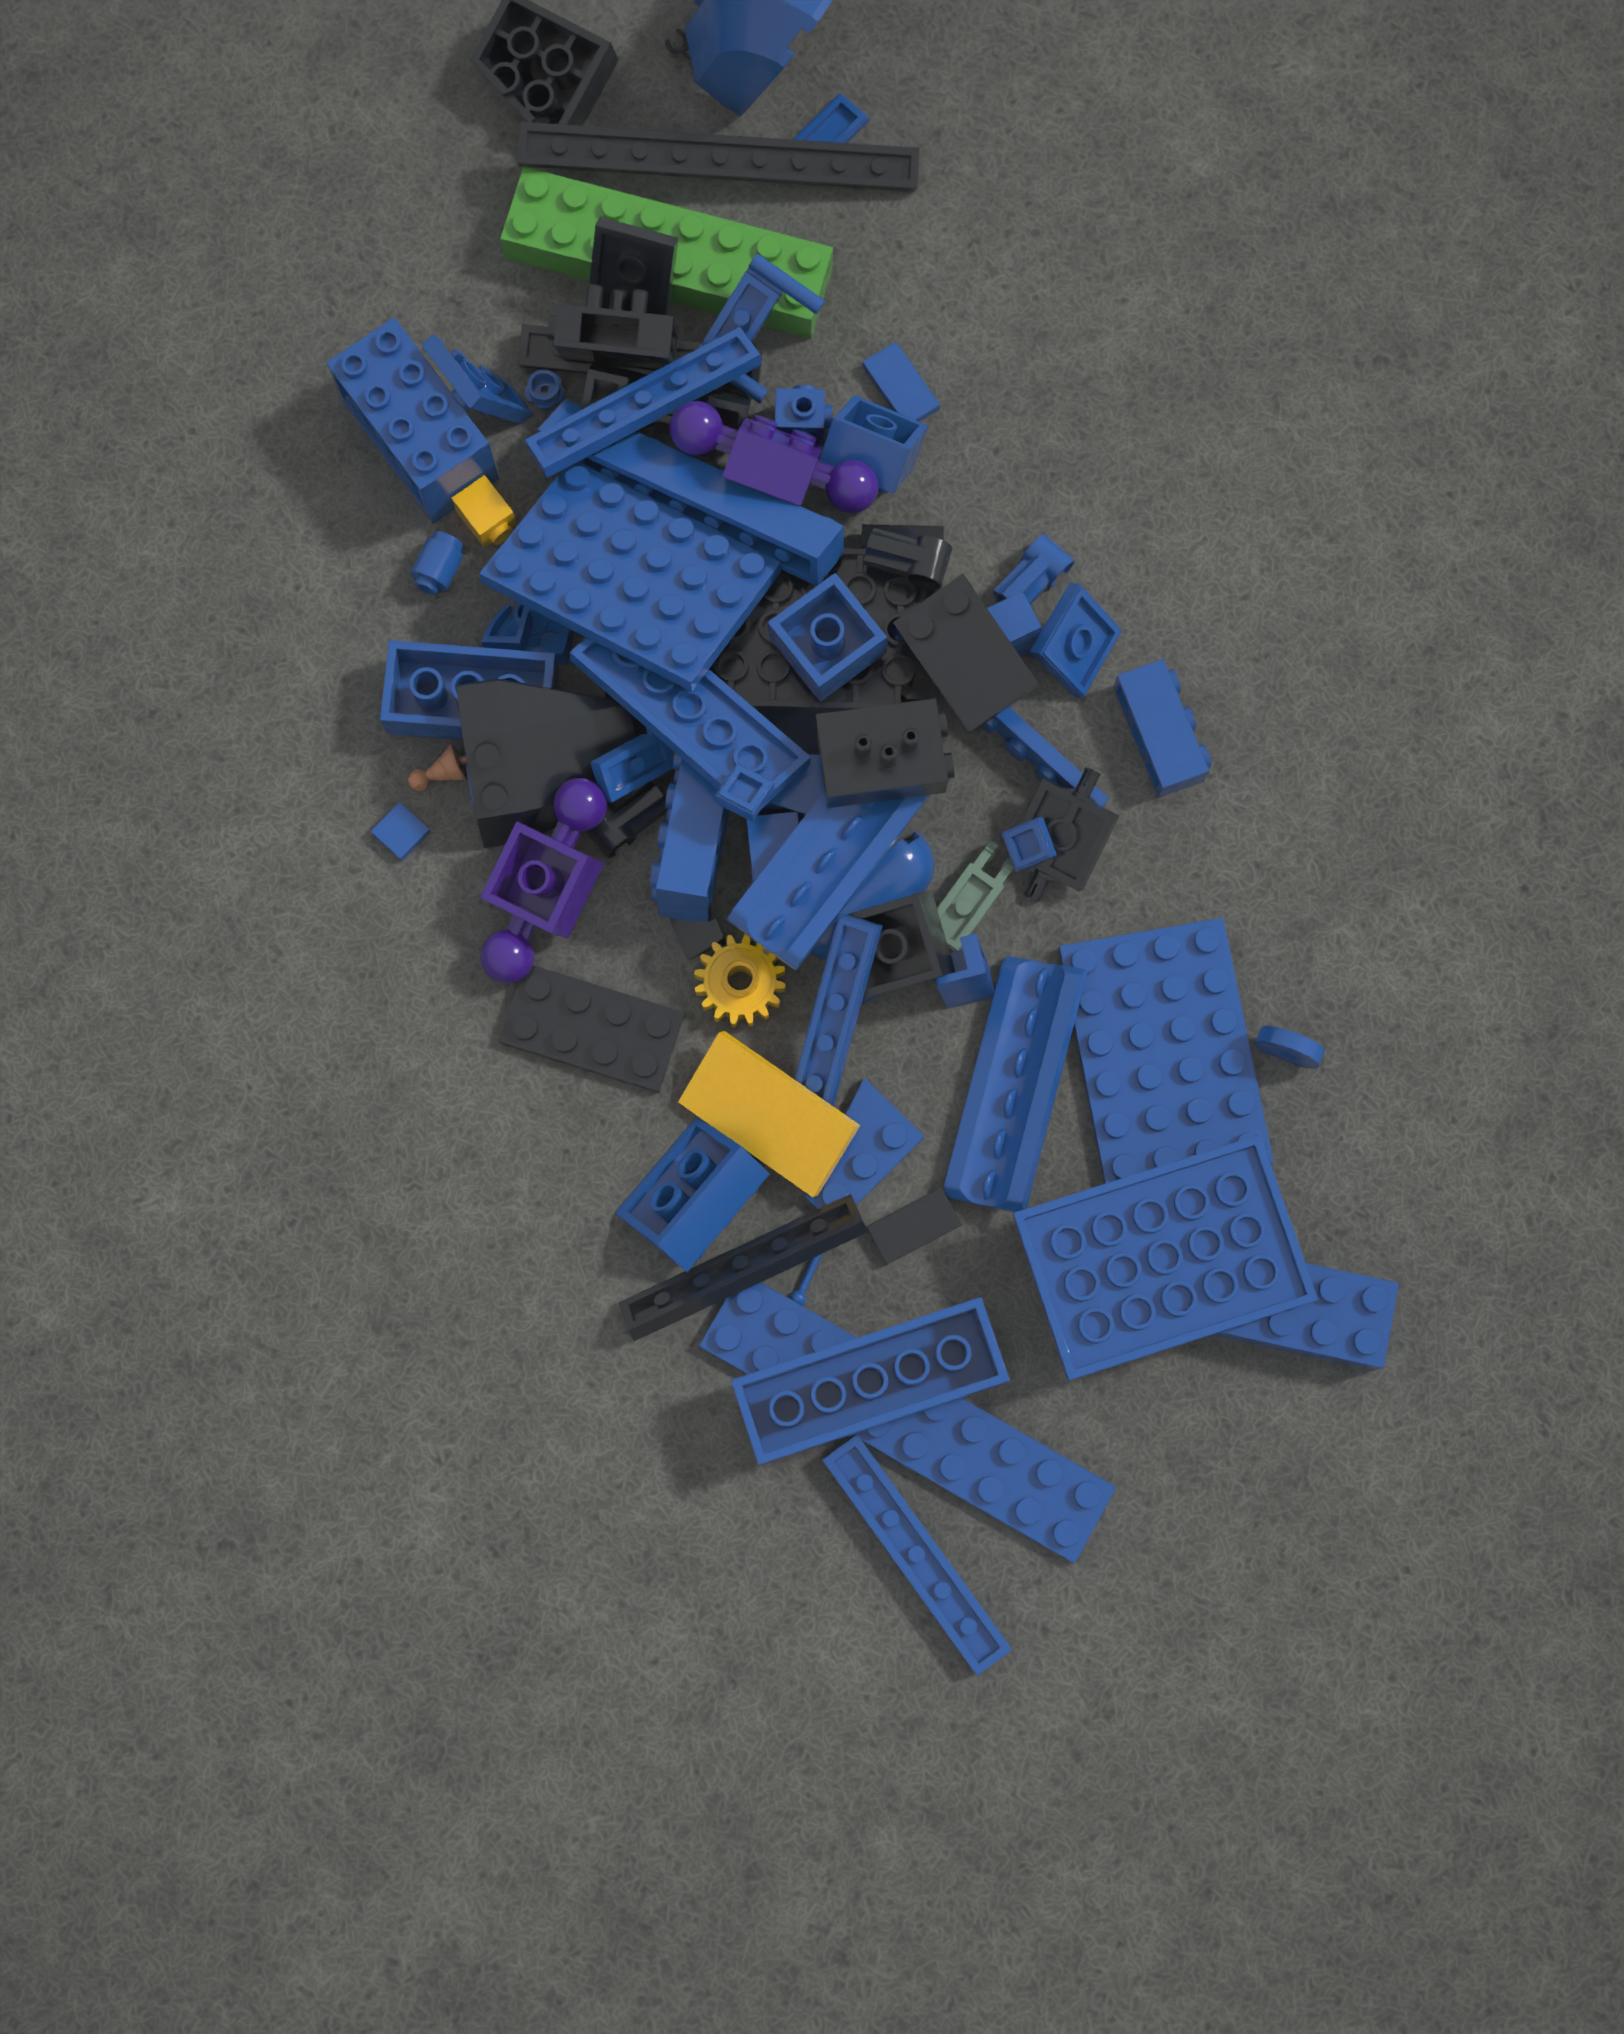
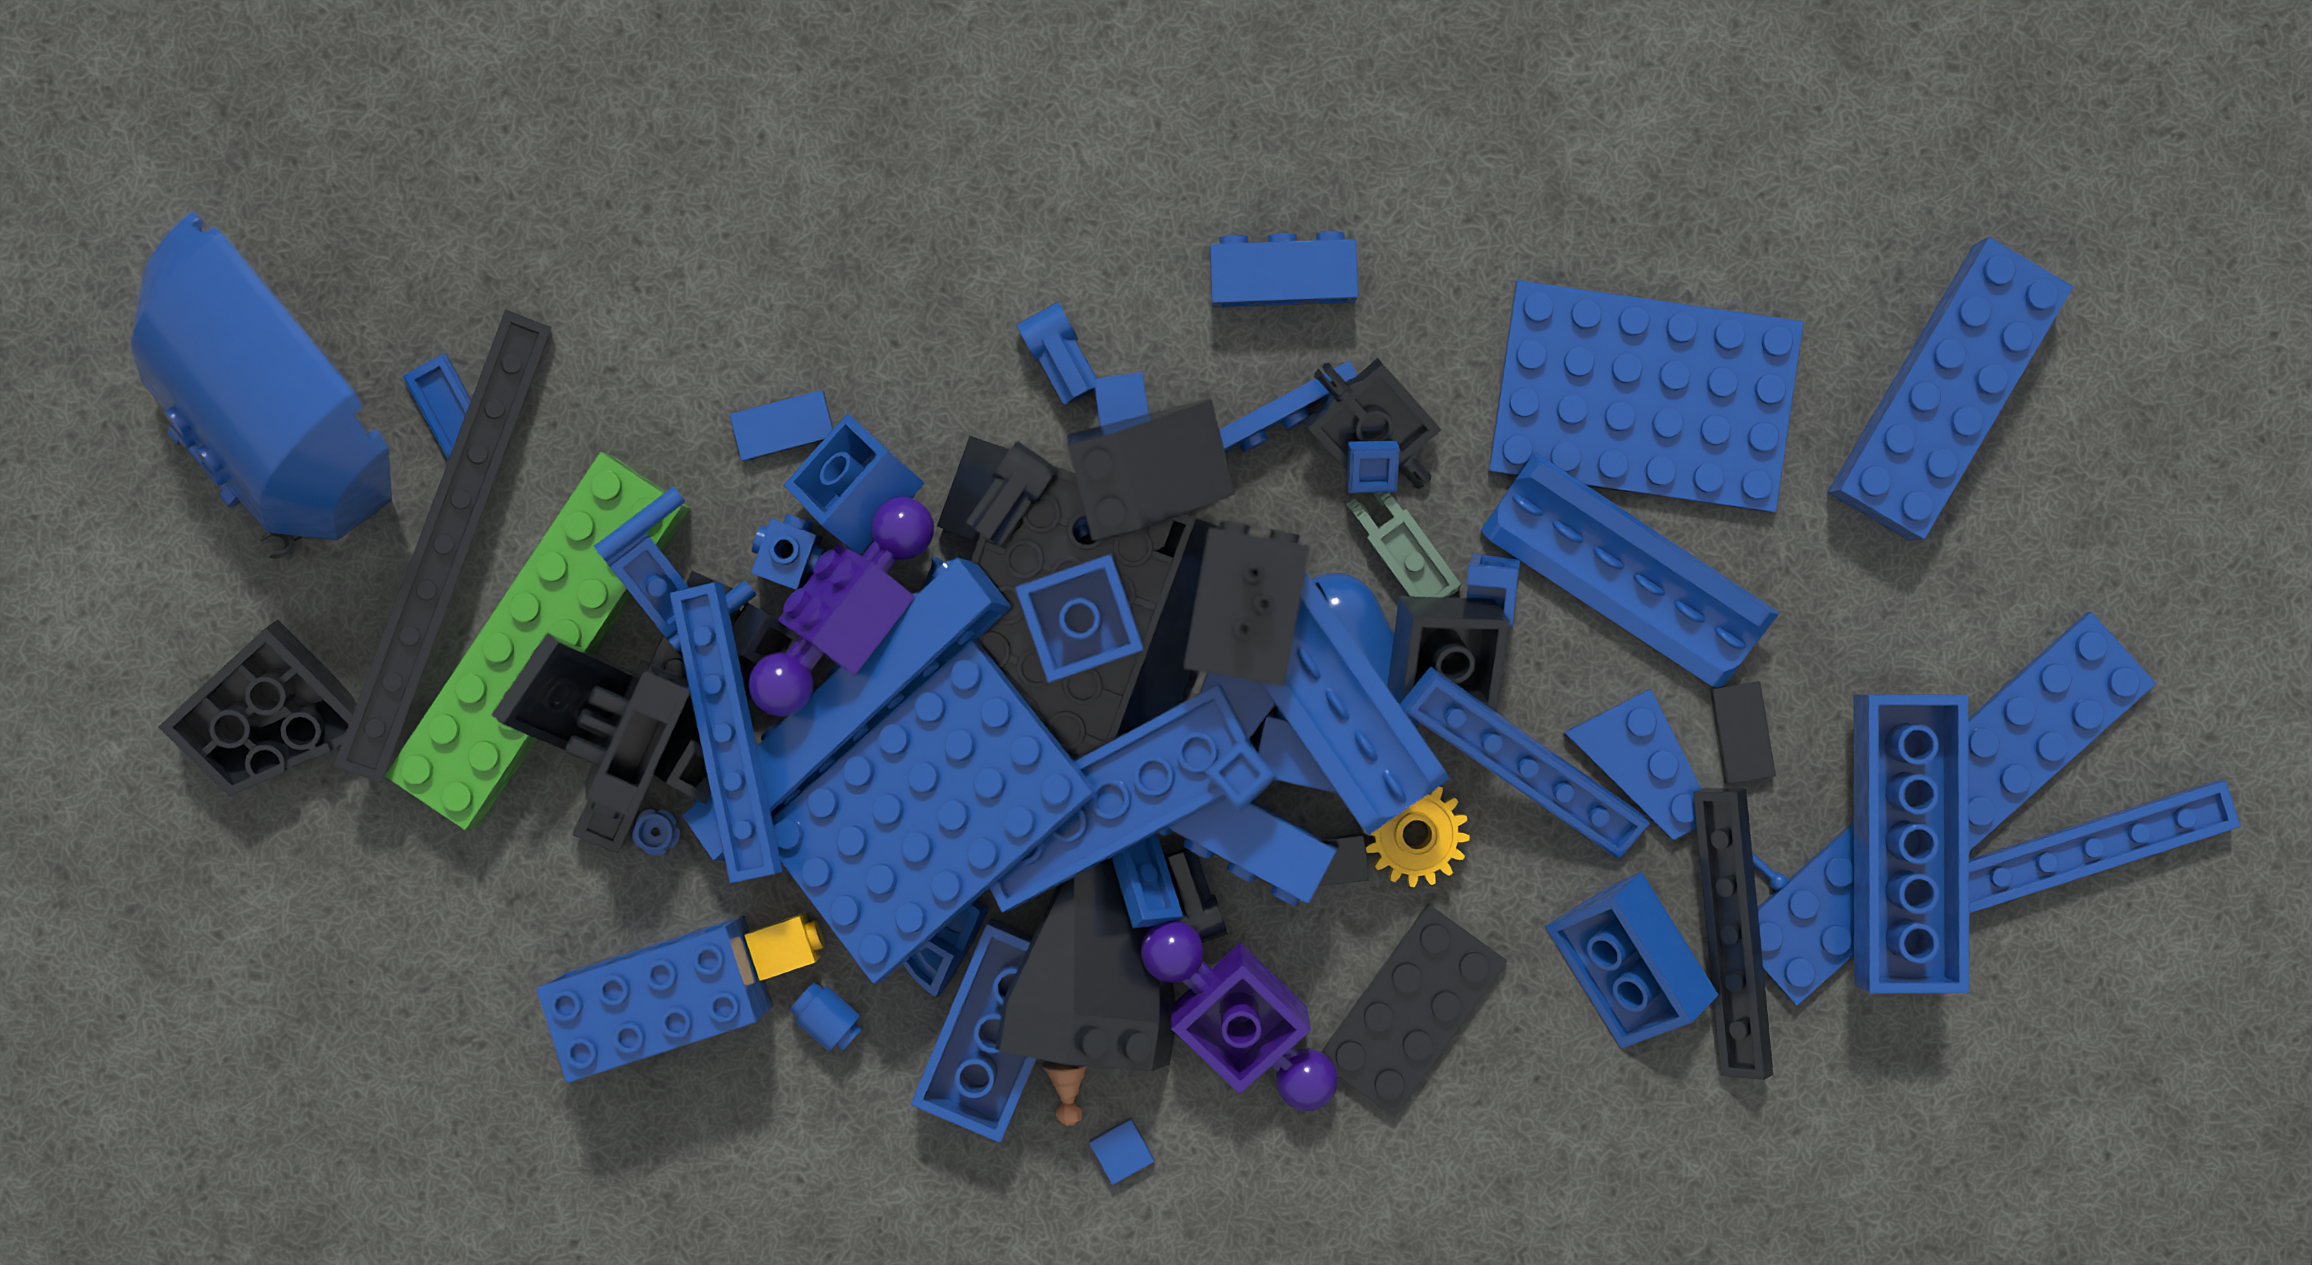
camera: 70 degrees left, 10 degrees up
blue wing [421,334,533,424] -> none
yellow tile [678,1031,861,1197] -> none
blue plate [1012,1135,1318,1381] -> none
blue tile [1030,582,1122,698] -> none
blue piece [1255,1026,1325,1069] -> none

